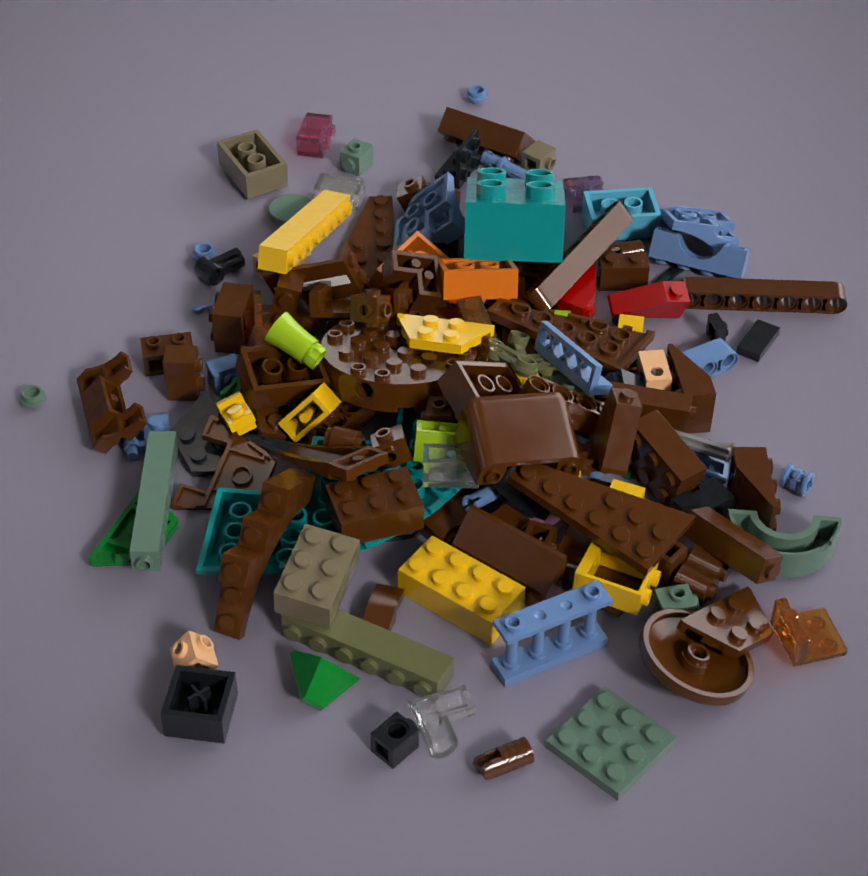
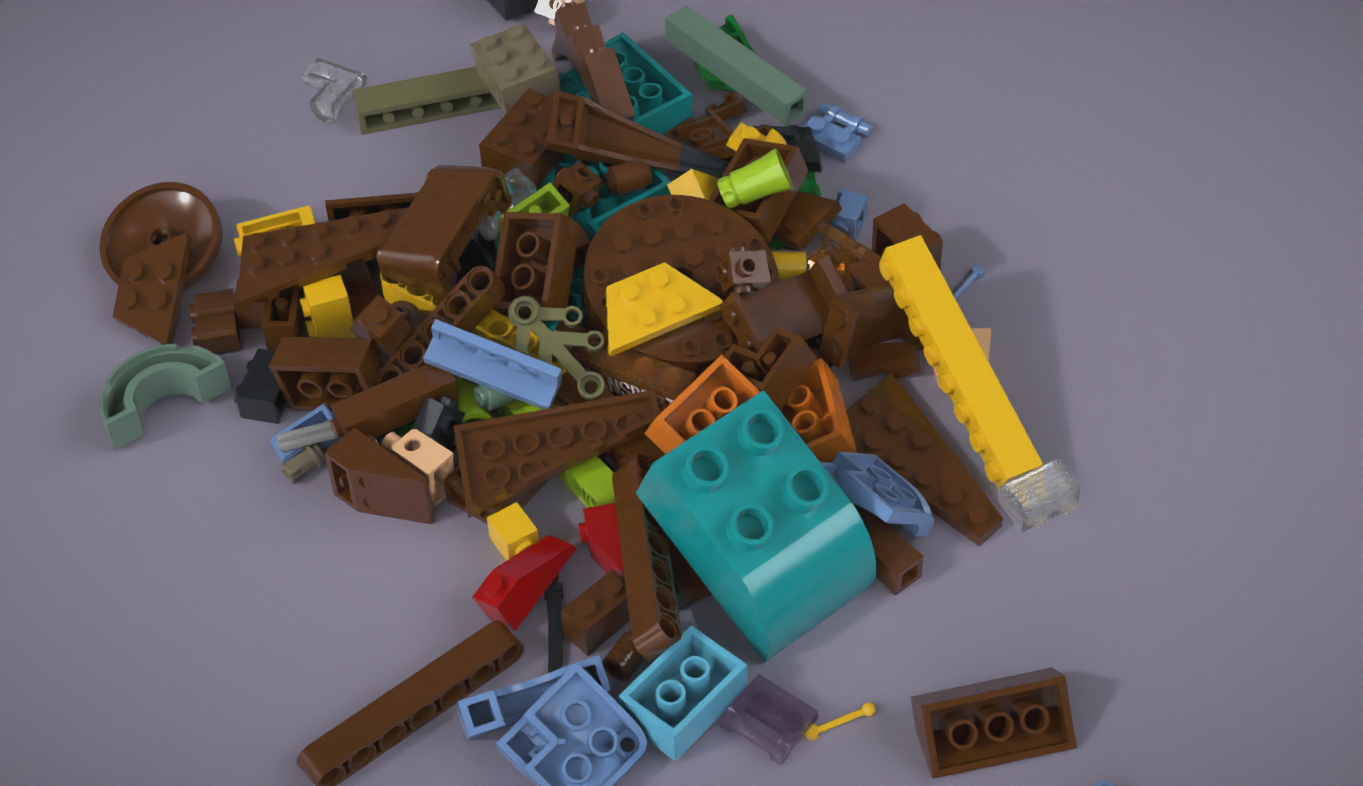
camera: 140 degrees right, 5 degrees up
sand green plate [20,385,46,409] -> none
reddish brown bracket [76,351,147,454] -> none
reddish brown brick [140,332,193,377] -> none
reddish brown brick [163,345,205,401] -> none
medium blue plate [192,242,216,261] -> none
black piece [194,247,245,286] -> none
dark tan brick [217,129,288,199] -> none
sand green tile [269,194,311,226] -> none
green slope [290,650,361,711] -> none
clear pink brick [296,112,336,159] -> none
sand green brick [340,138,373,177] -> none
reddish brown slope [362,584,404,631] -> none
black brick [371,711,419,769] -> none
reddish brown brick [396,175,430,212] -> none
yellow brick [398,536,526,645] -> none
black bracket [435,128,481,189] -> none
reddish brown hinge [472,737,534,780] -> none
medium blue pin [481,150,527,179] -> none
medium blue fence [491,580,613,687] -> none
dark tan brick [521,140,556,170] -> none
sand green plate [545,686,676,801] -> none
sand green brick [652,583,699,614] -> none
medium blue beam [682,338,739,377] -> none
reddish brown brick [683,507,784,584] -> none
black plate [705,312,729,341] -> none
reddish brown slope [726,447,781,531] -> none
black tile [736,319,780,362] -> none
clear orange bracket [770,598,848,667] -> none
medium blue bush [779,463,815,497] -> none

